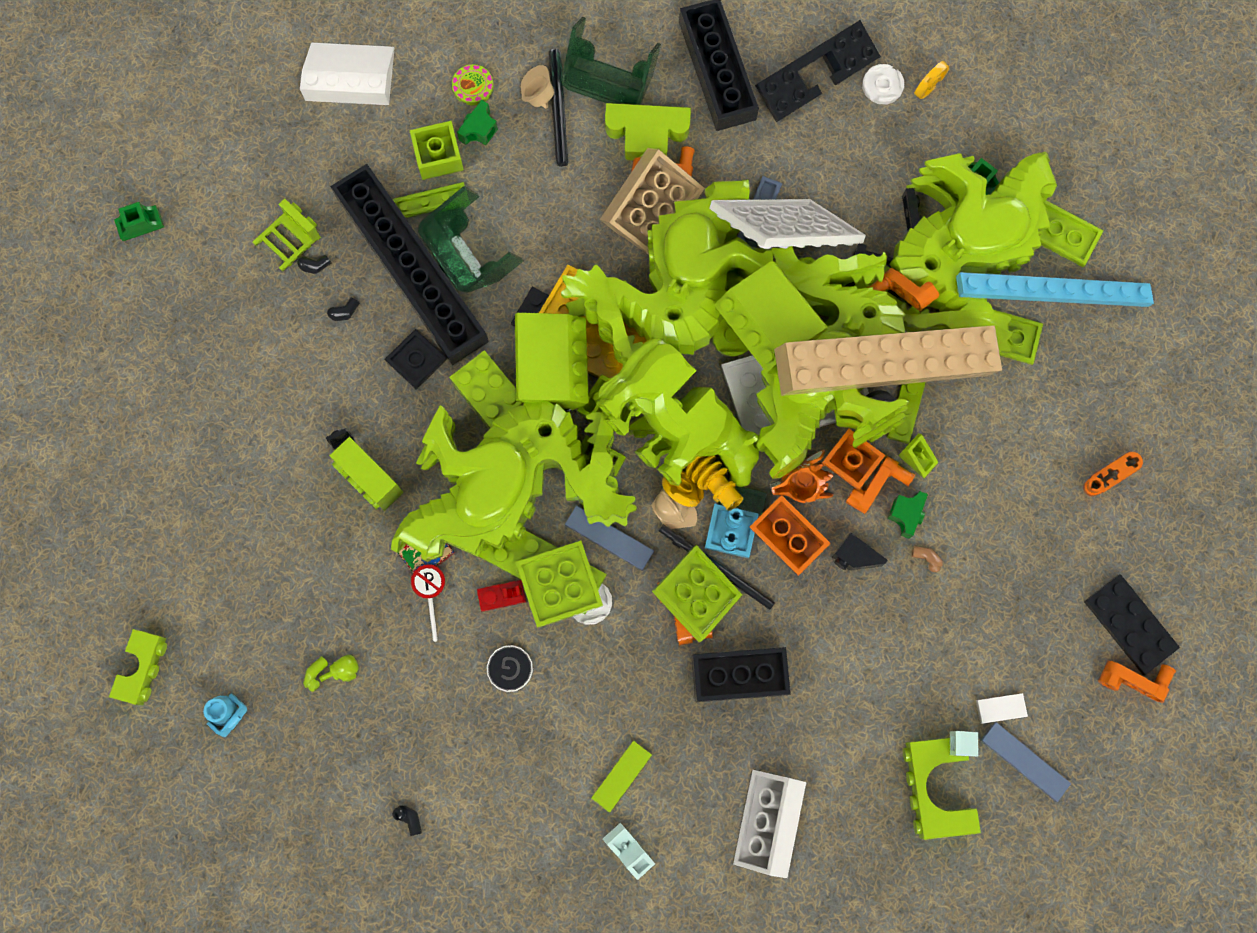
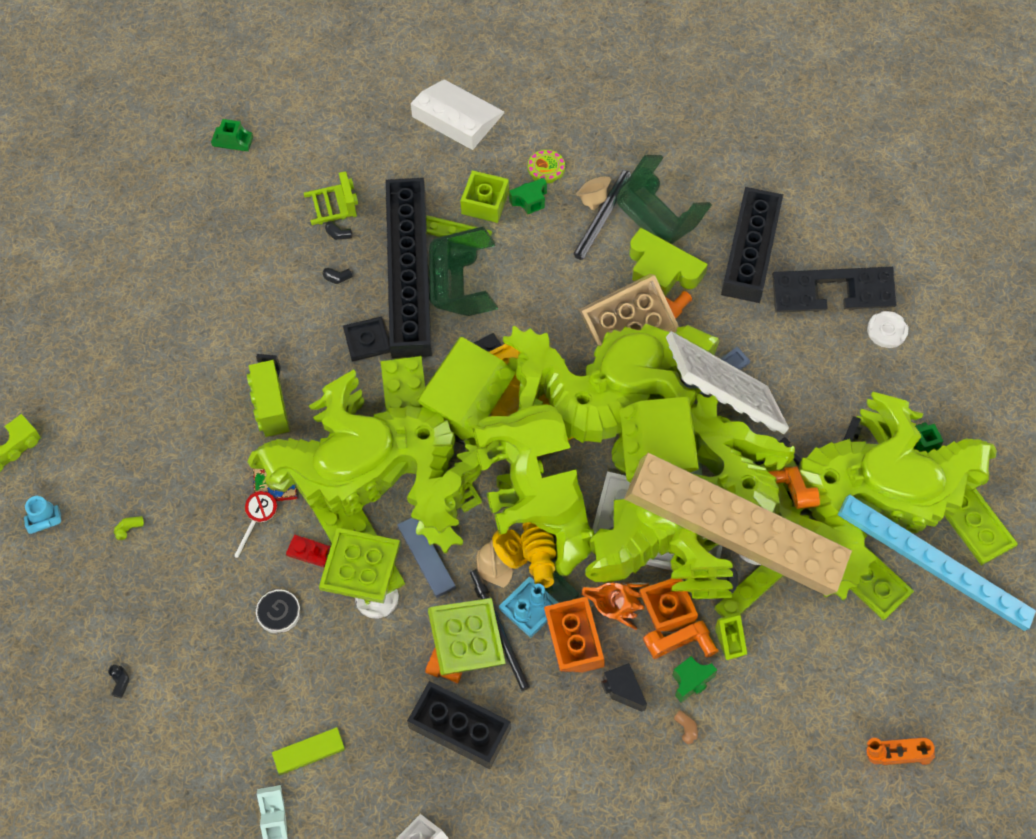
camera: 35 degrees right, 15 degrees down
lime piece [319,654,359,682] -> none
yellow tile [914,61,949,99] -> none

